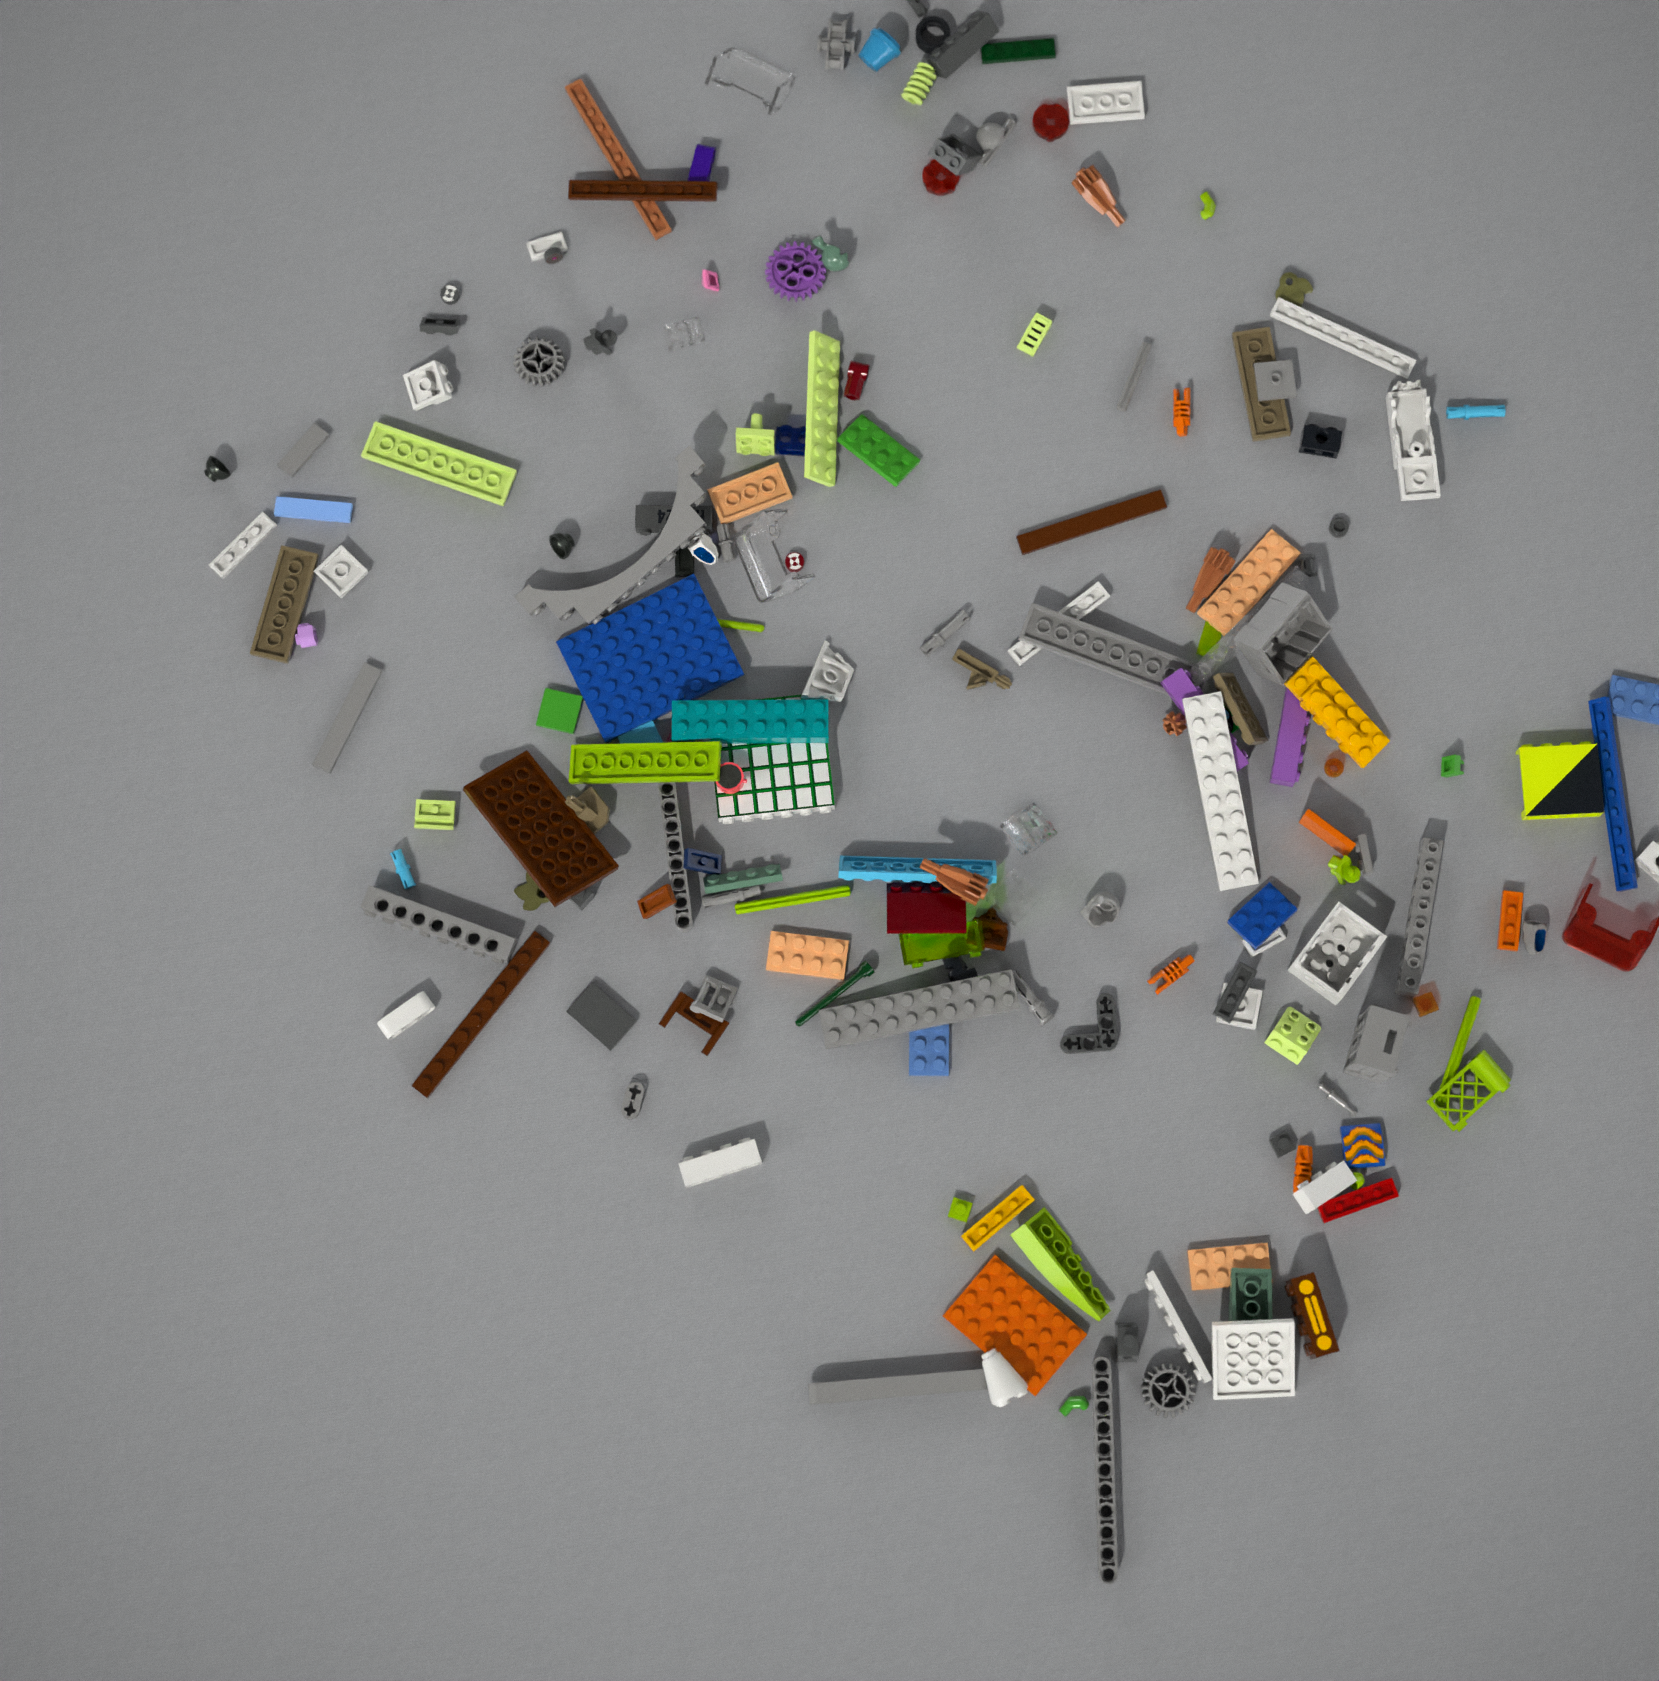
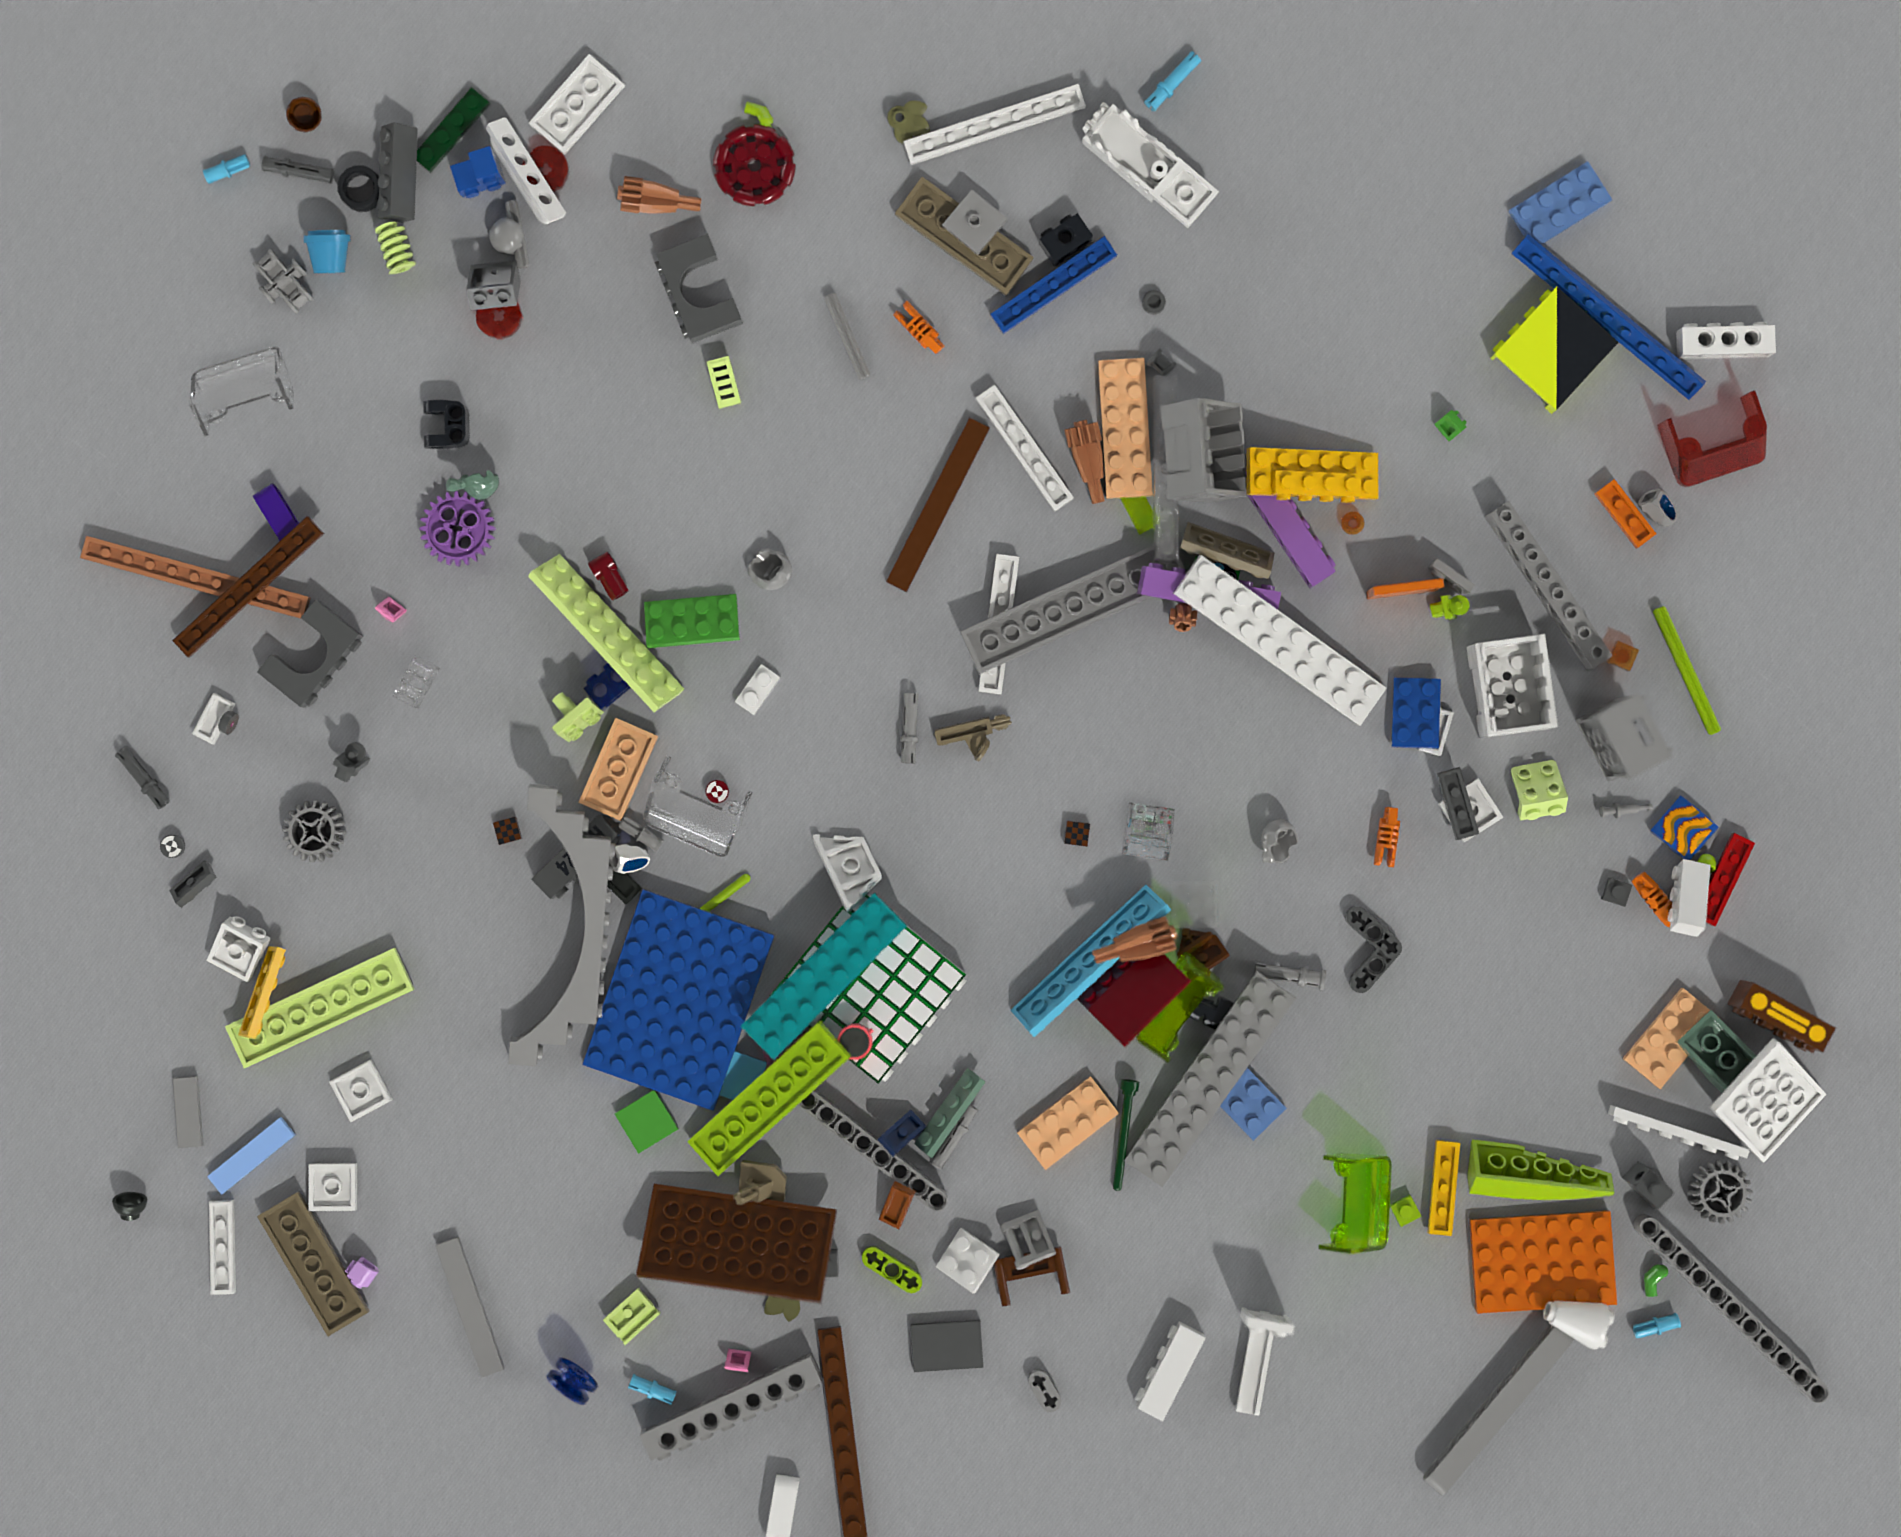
camera: 45 degrees left, 10 degrees up
pearl dark grey piece [549,533,575,559] -> none
lime axle [735,885,851,914] -> none
lime piece [1426,1050,1511,1132] -> none
none -> dark grey pin [115,747,170,810]
none -> yellow plate [238,946,286,1039]
none -> dark grey arch [257,600,363,708]
none -> white tile [329,1059,393,1123]
none -> black piece [423,400,470,449]
none -> blue brick [450,146,506,198]
none -> white piece [486,117,566,224]
none -> tile [493,817,522,845]
none -> clear blue wheel [546,1357,598,1405]
none -> dark grey arch [655,234,743,343]
none -> dark red plate [713,124,796,207]
none -> bright pink slope [725,1349,751,1372]
none -> white plate [735,664,781,715]
none -> light grey hair [747,548,793,590]
none -> lime beam [862,1246,922,1293]
none -> white plate [936,1228,1000,1294]
none -> white plate [976,385,1074,512]
none -> blue plate [990,236,1117,334]
none -> tile [1064,821,1090,847]
none -> white bracket [1235,1307,1294,1416]
none -> clear neon green windscreen [1319,1153,1392,1254]
none -> medium azure axle [1633,1313,1681,1339]

